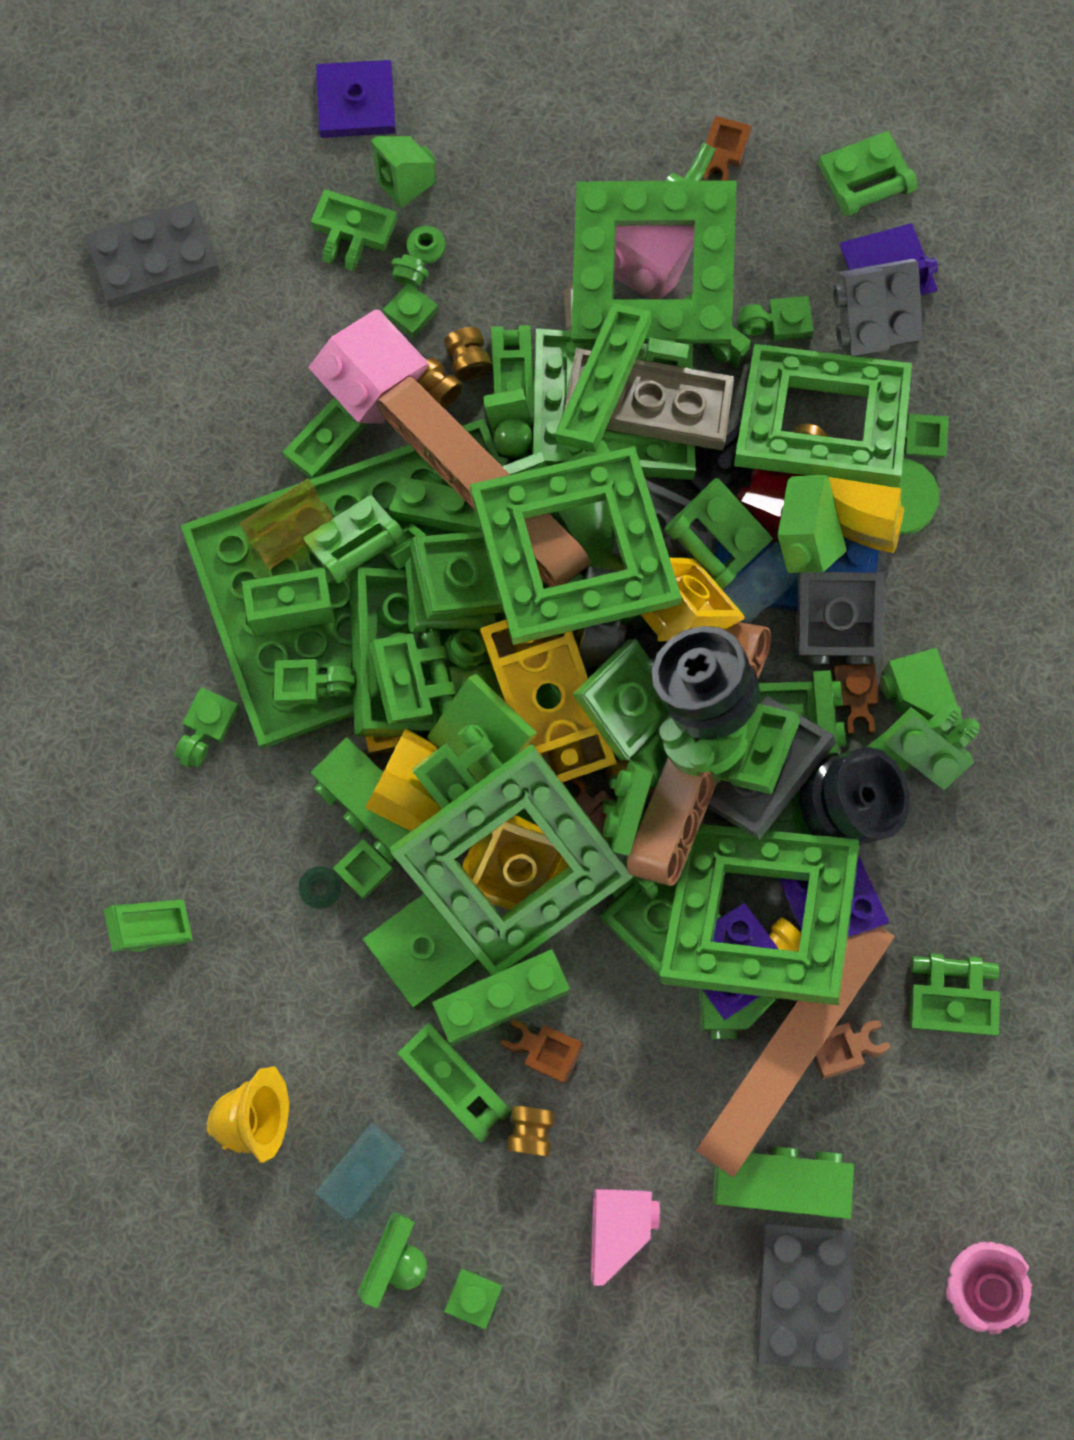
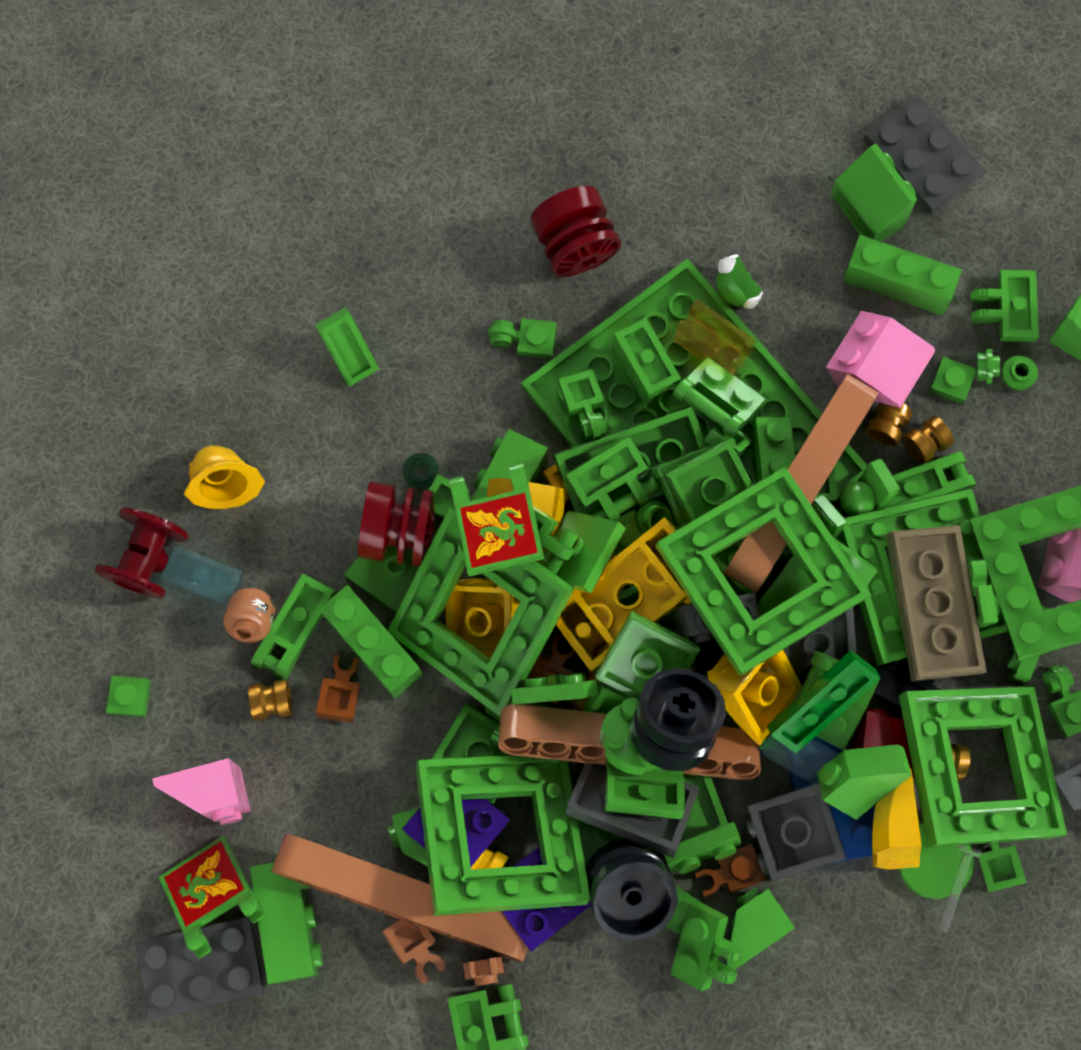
camera: 75 degrees right, 0 degrees up
bright green plate [283,397,367,479] -> none
bright green tile [357,1211,428,1309] -> none
bright green plate [555,303,652,452] -> none
none -> dark red hose [95,507,189,599]
none -> flag [158,835,265,959]
none -> nougat head [223,588,276,643]
none -> dark red wheel [358,482,436,567]
none -> flag [449,462,544,577]
none -> nougat plate [463,957,505,986]
none -> dark red wheel [530,186,621,277]
none -> bright green hair [716,254,763,309]
none -> green plate [767,650,881,753]
none -> bright green slope [830,144,917,242]
none -> bright green brick [843,235,962,316]
none -> clear piece [938,845,982,933]

